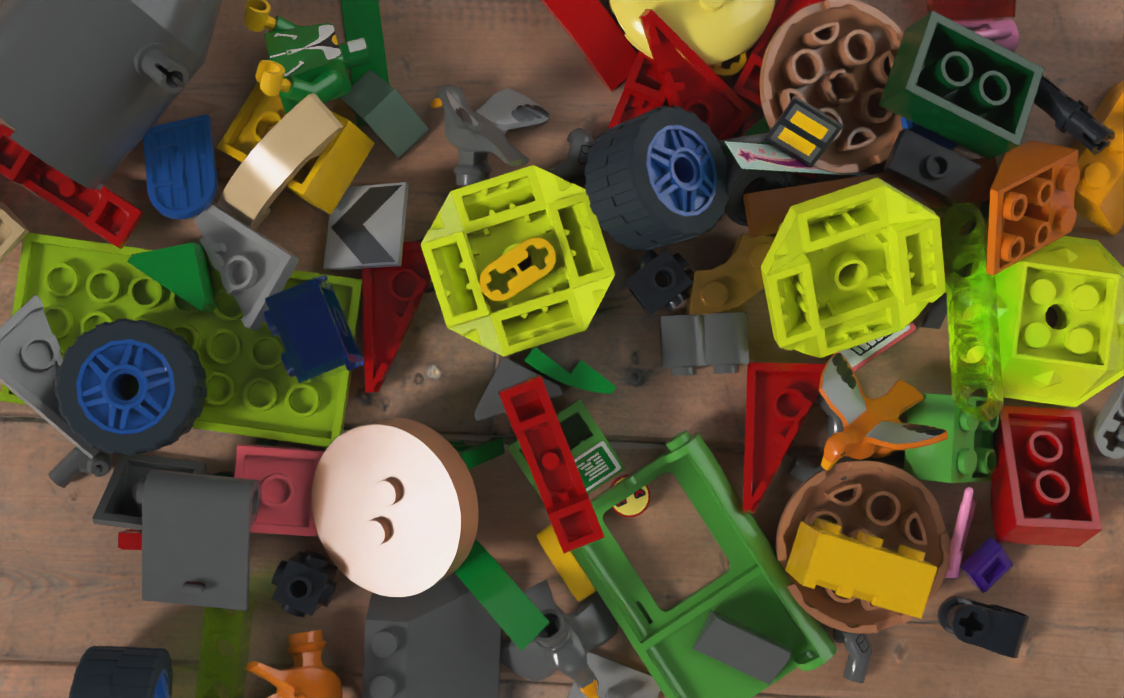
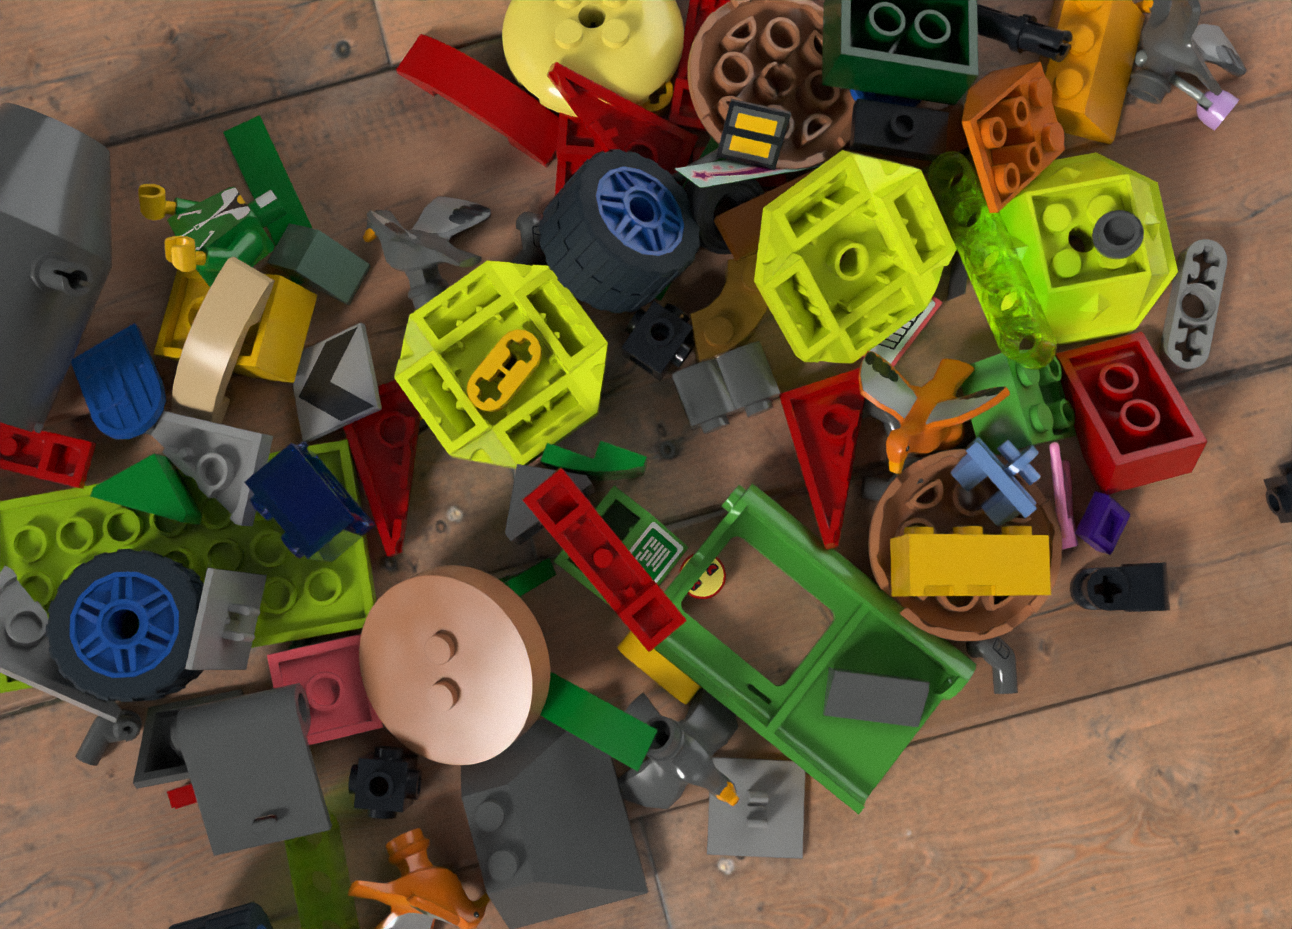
camera: 15 degrees left, 5 degrees down
none -> light grey piece [185,568,267,670]
none -> medium blue hips [951,436,1041,526]
none -> dark grey plate [1092,210,1144,259]

